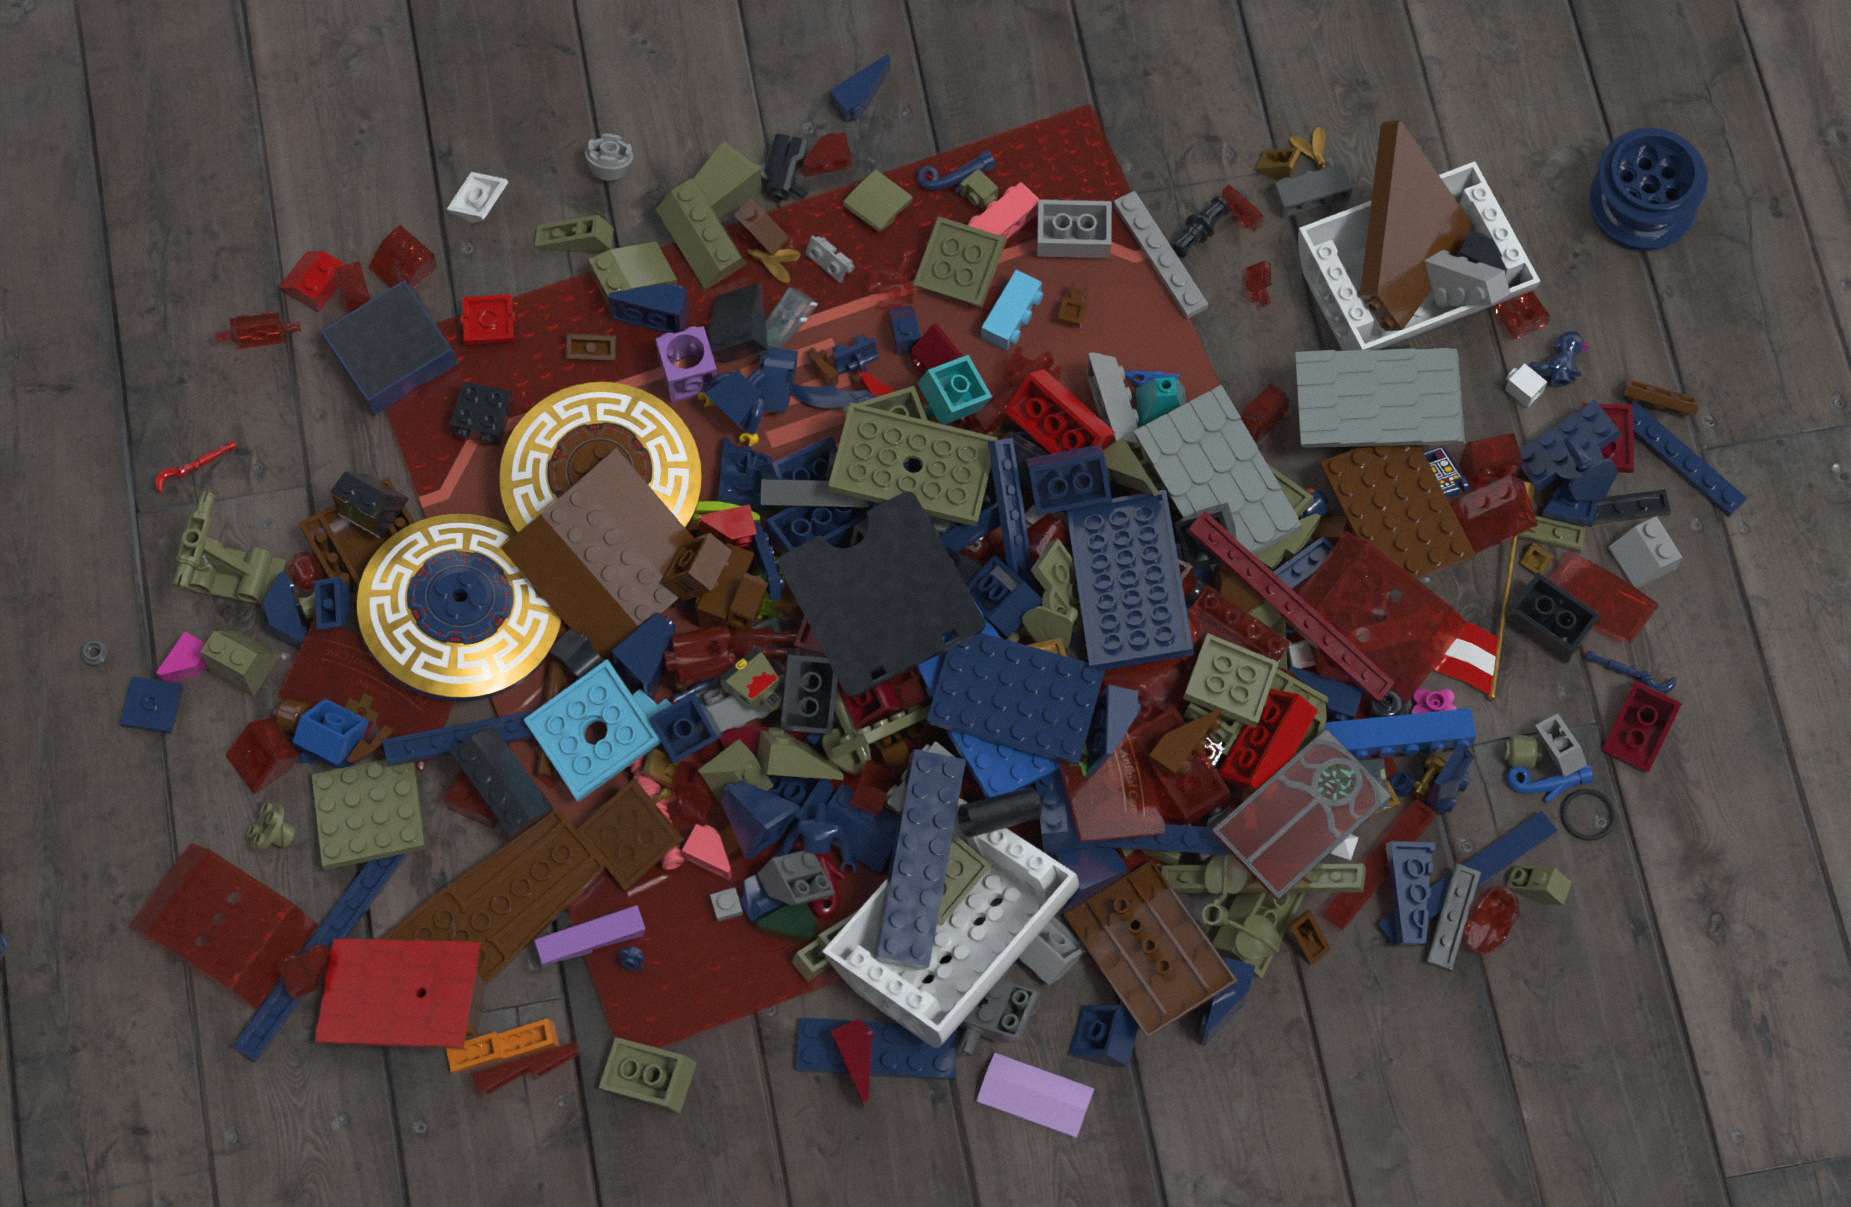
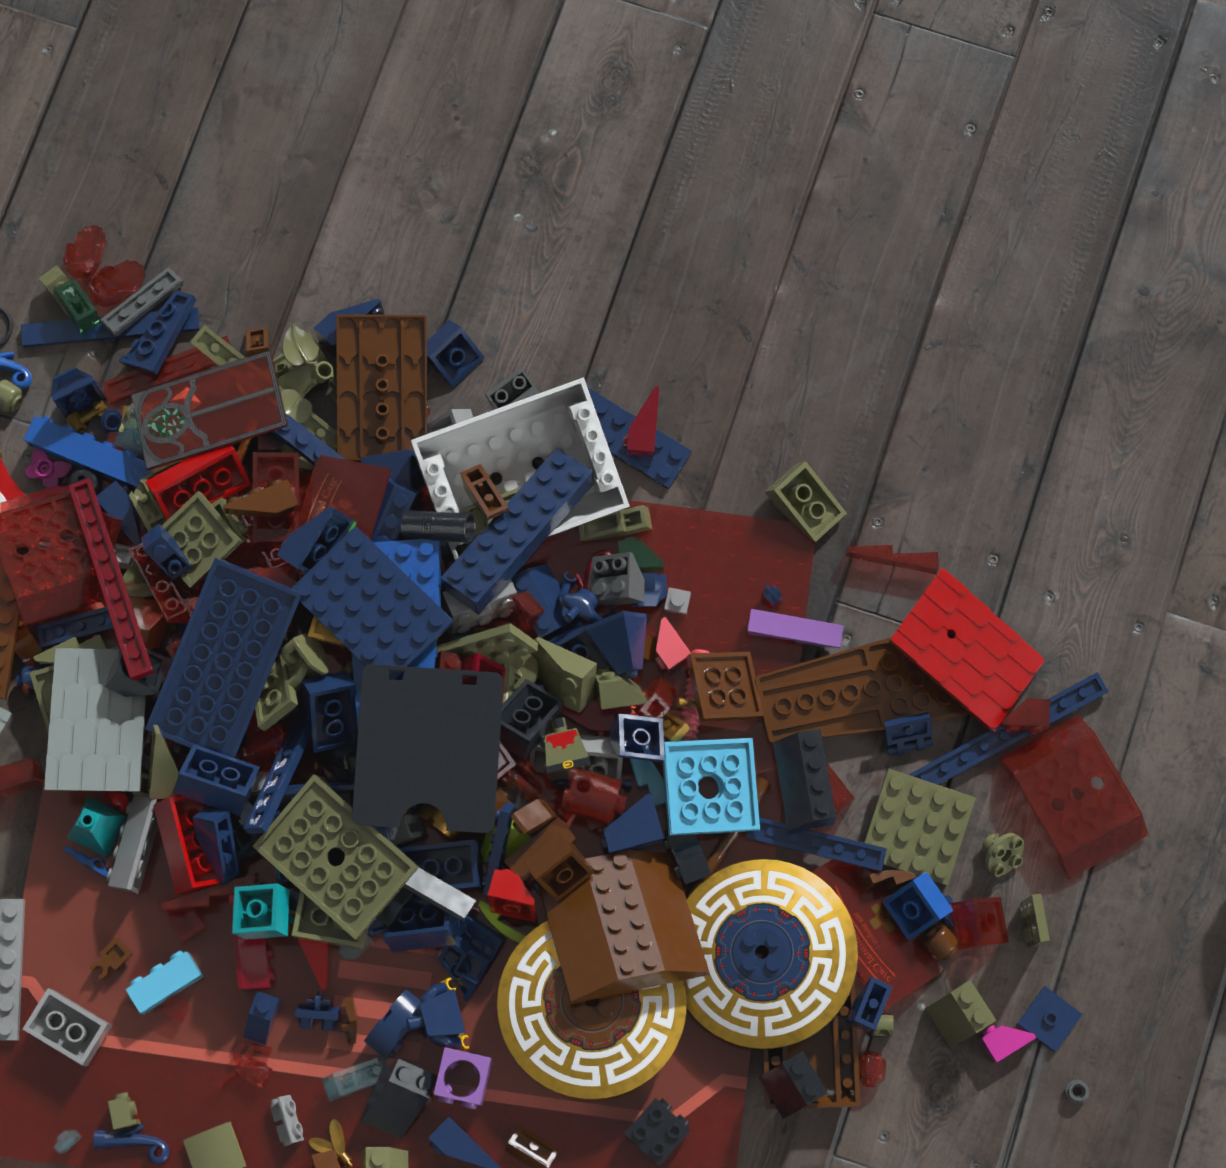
camera: 150 degrees left, 10 degrees up
olive plate [172,491,286,605] -> none
dark blue slope [261,571,309,650] -> none
orange slope [446,1018,560,1073] -> none
dark blue sword [791,383,882,408] -> none
olive plate [913,216,1007,308] -> none
coral brick [968,182,1040,239] -> none
lavender slope [977,1053,1094,1139] -> none
none -> clear light blue plate [53,1130,82,1154]
none -> clear green slope [55,278,100,334]
none -> clear red hair [63,225,106,279]
none -> dark blue slope [142,524,191,581]
none -> dark blue slope [193,807,240,884]
none -> reddish brown slope [460,464,509,520]
none -> dark blue plate [884,712,933,755]
none -> olive plate [1019,894,1050,947]

